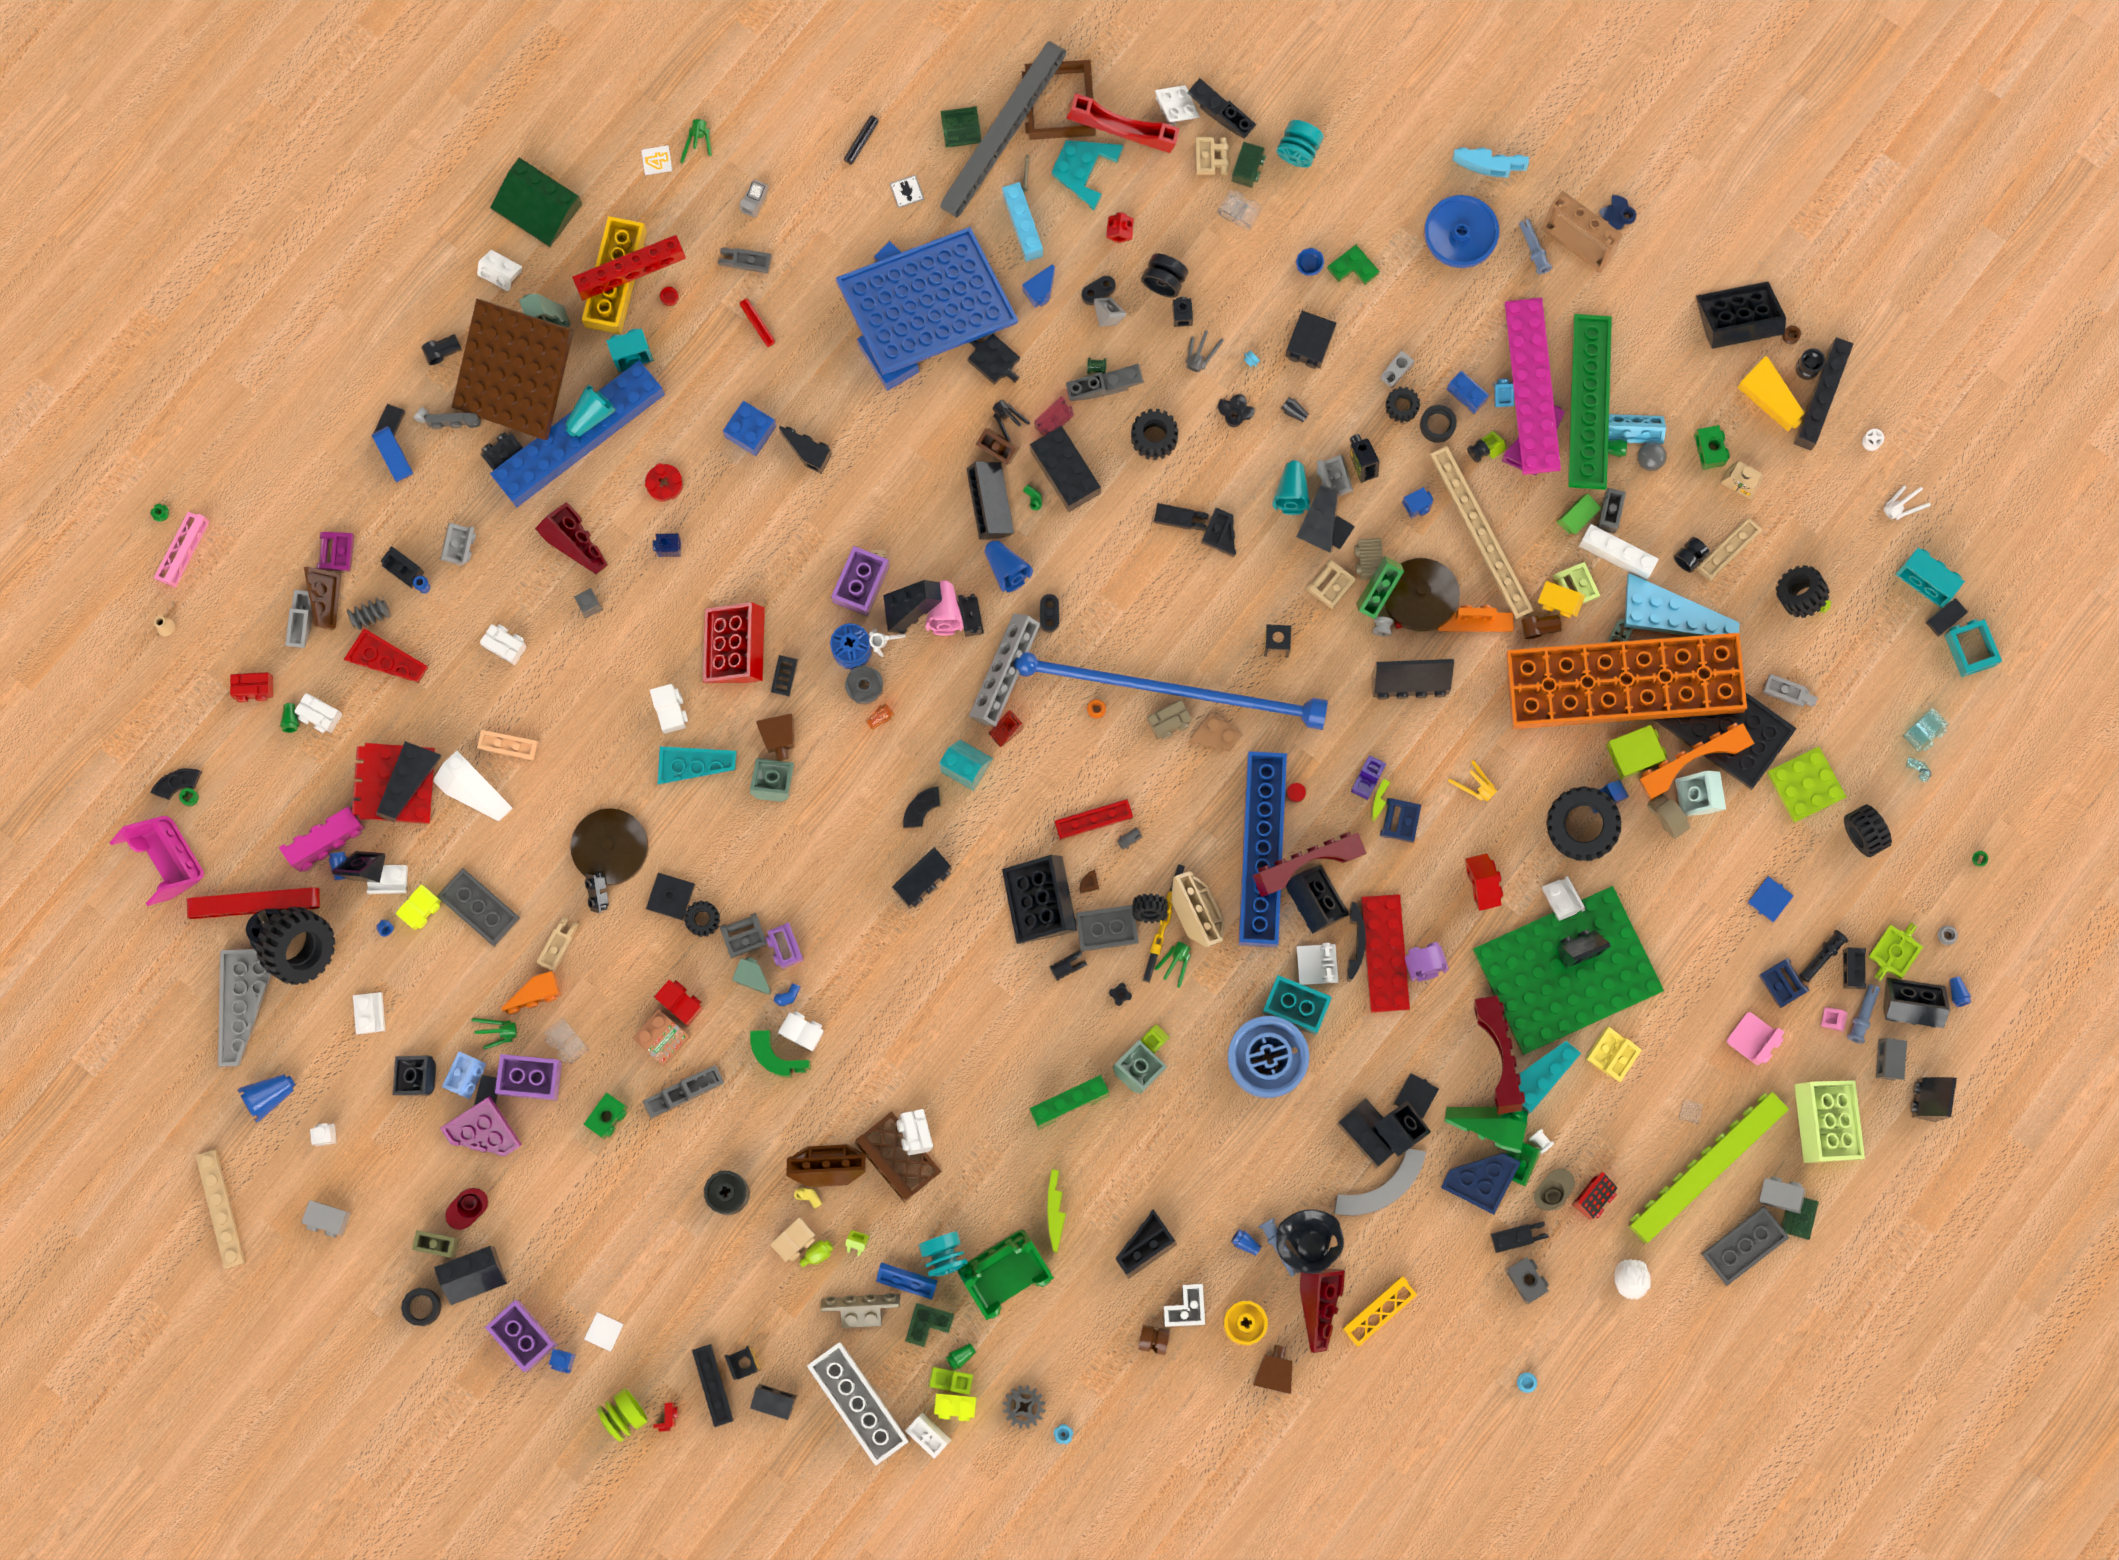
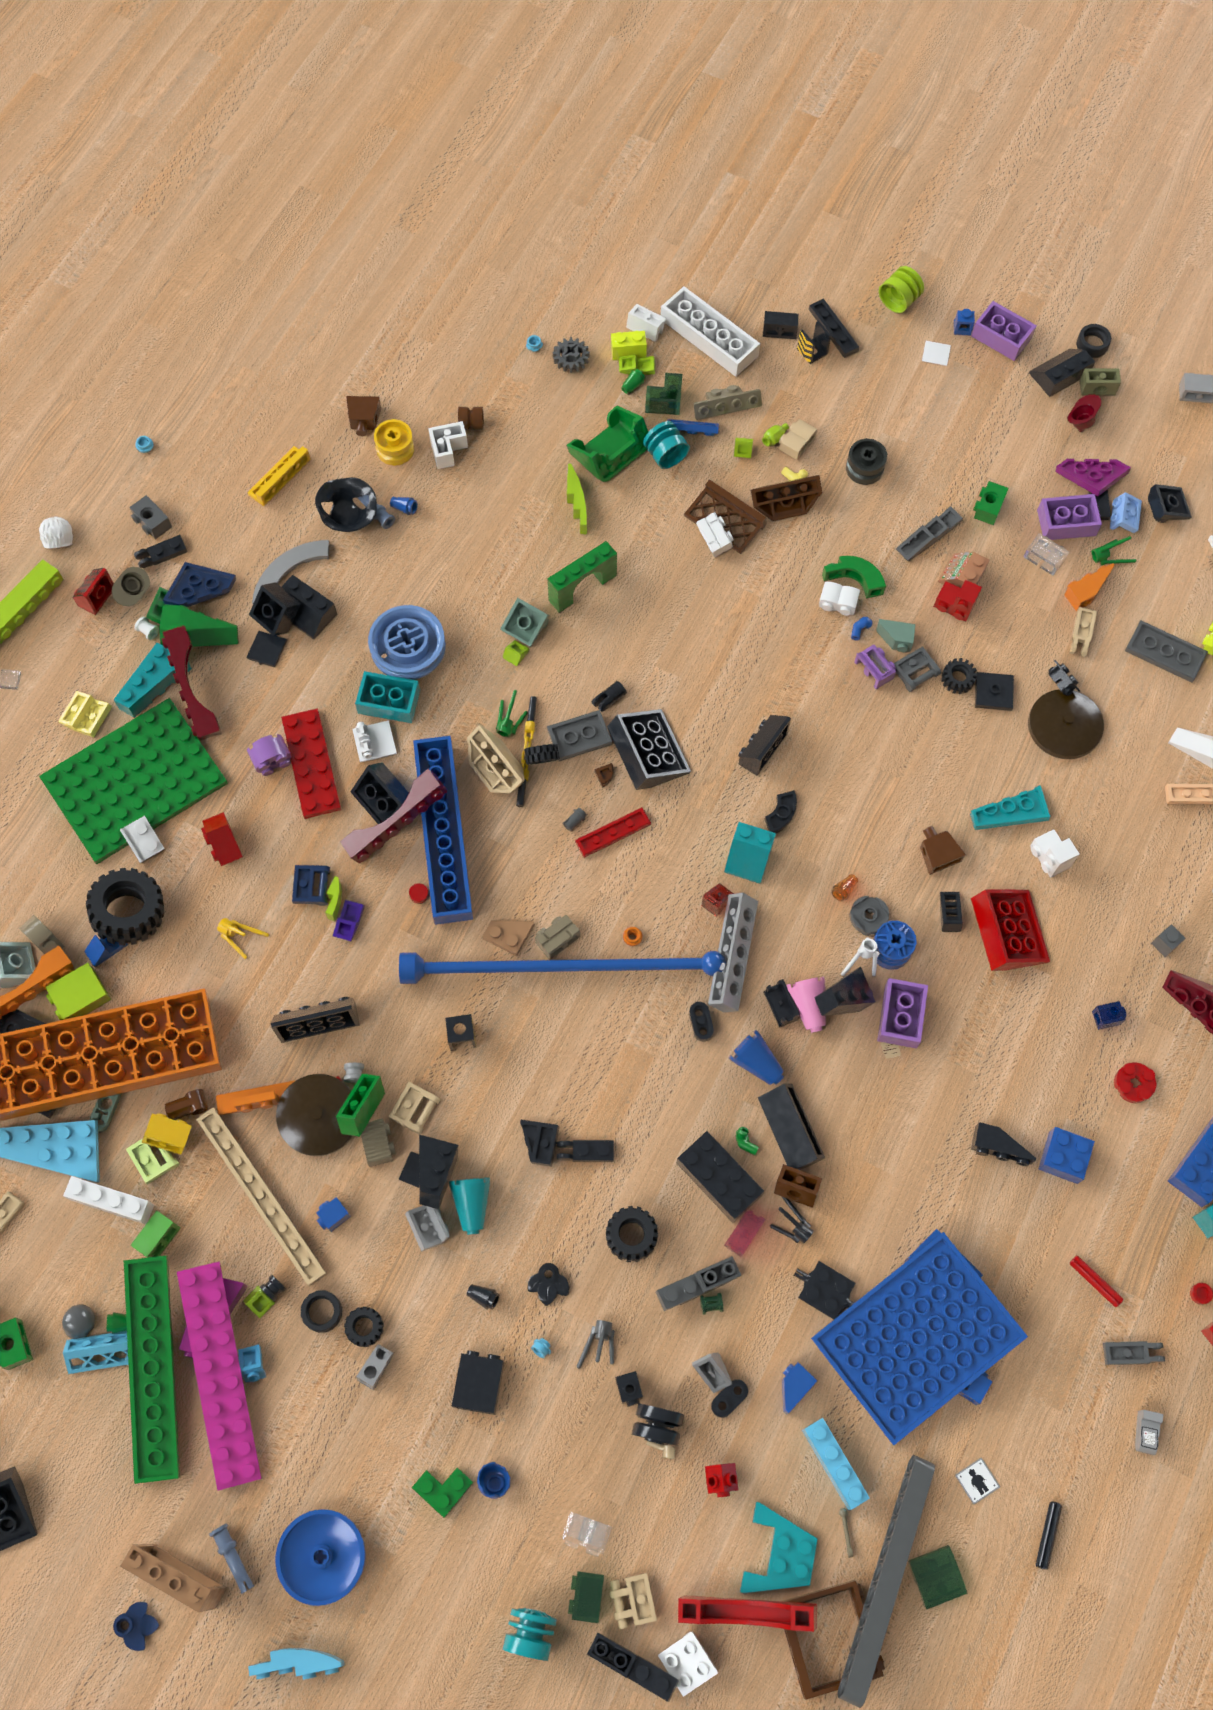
camera: 165 degrees right, 10 degrees down
red bracket [653,1402,679,1432] -> none
sand green slope [750,758,794,802] -> none
black plate [1109,983,1132,1006] -> none
black wedge [1115,1209,1177,1279] -> none
dark red wedge [1300,1269,1345,1353] -> none
black slope [1347,902,1366,982] -> none
black torso [1349,434,1379,483] -> none
blue brick [1447,370,1489,414] -> none
black slope [1556,929,1611,969] -> none
dark grey brick [1597,488,1626,533] -> none
black wheel [1673,537,1710,573] -> none

